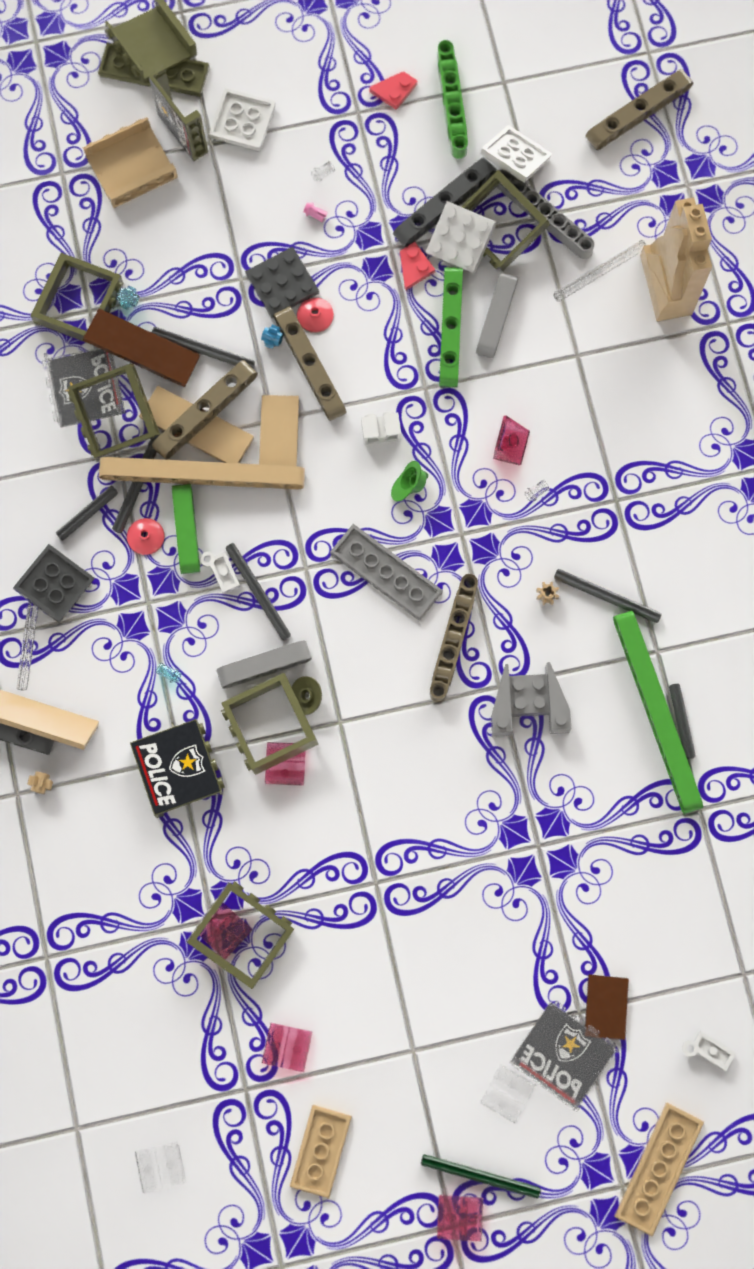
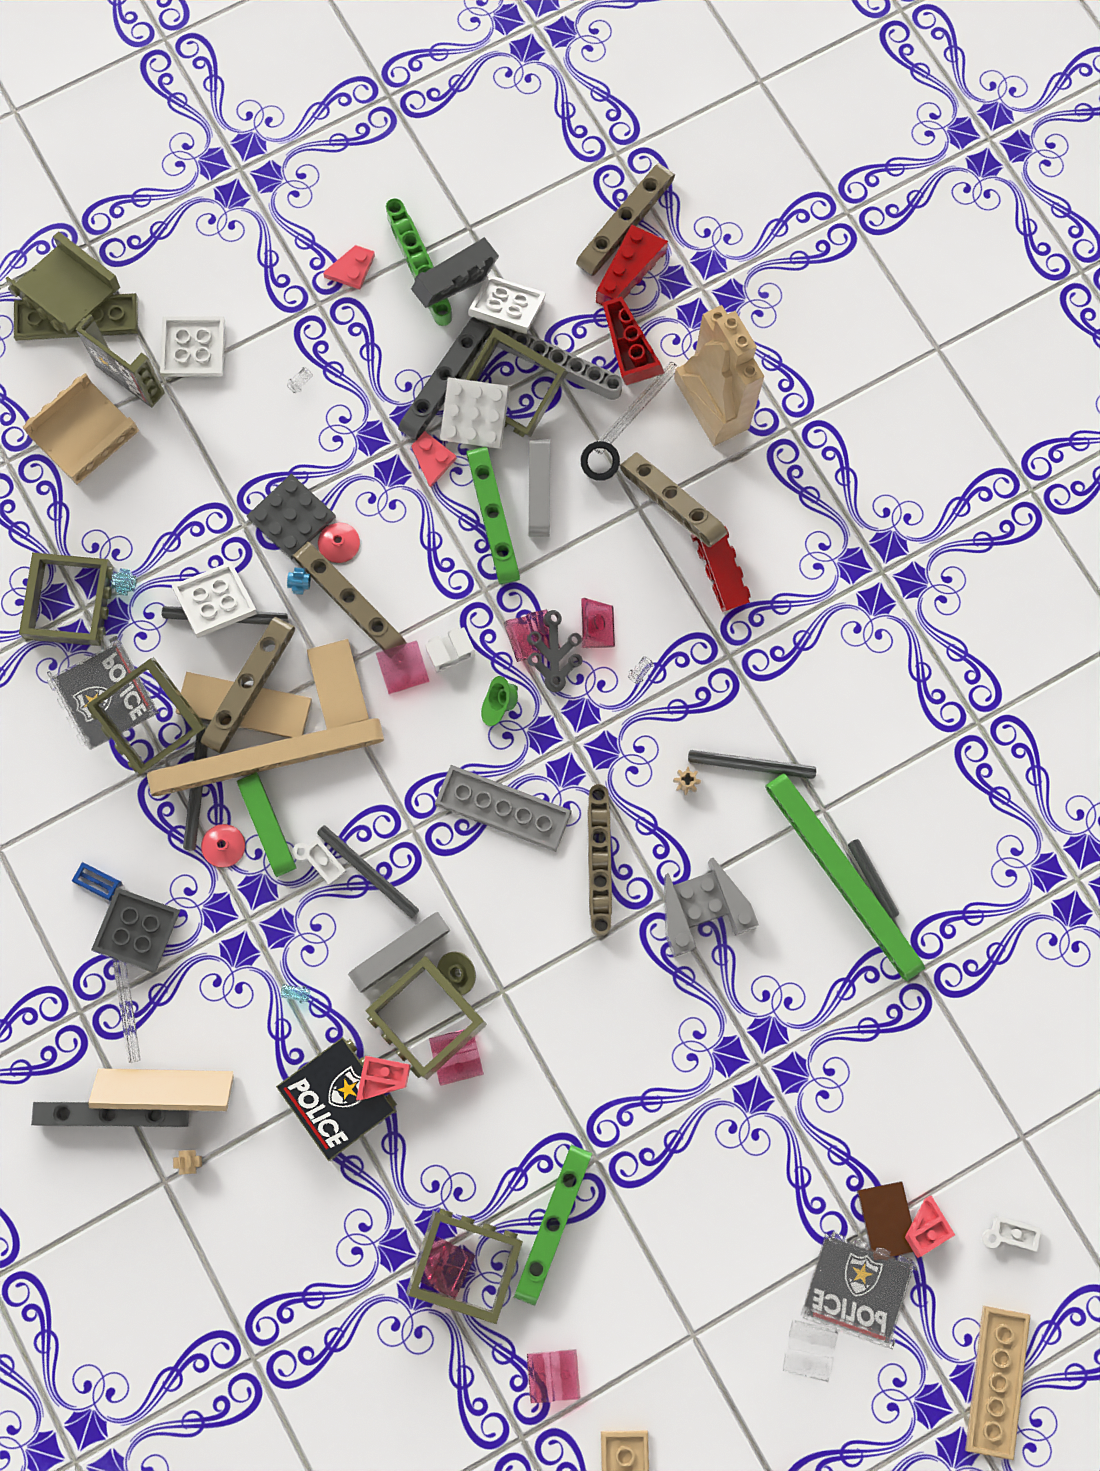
camera: 20 degrees left, 0 degrees up
dark grey axle [56,486,118,541] -> none
reddish brown tile [83,308,200,388] -> none
bright pink pin [303,203,328,223] -> none
dark green axle [421,1154,541,1199] -> none
none -> blue tile [72,862,122,901]
none -> white plate [172,562,257,638]
none -> coral wing [356,1056,411,1100]
none -> clear pink slope [376,640,429,694]
none -> dark grey wedge [411,237,499,308]
none -> clear pink slope [504,609,560,662]
none -> bright green beam [514,1145,592,1306]
none -> dark grey plant [527,610,583,692]
none -> black tyre [580,441,620,481]
none -> red wedge [596,225,668,306]
none -> red wedge [602,296,665,386]
none -> dark tan beam [620,452,727,547]
none -> red wedge [690,522,751,612]
none -> coral wing [905,1196,955,1258]

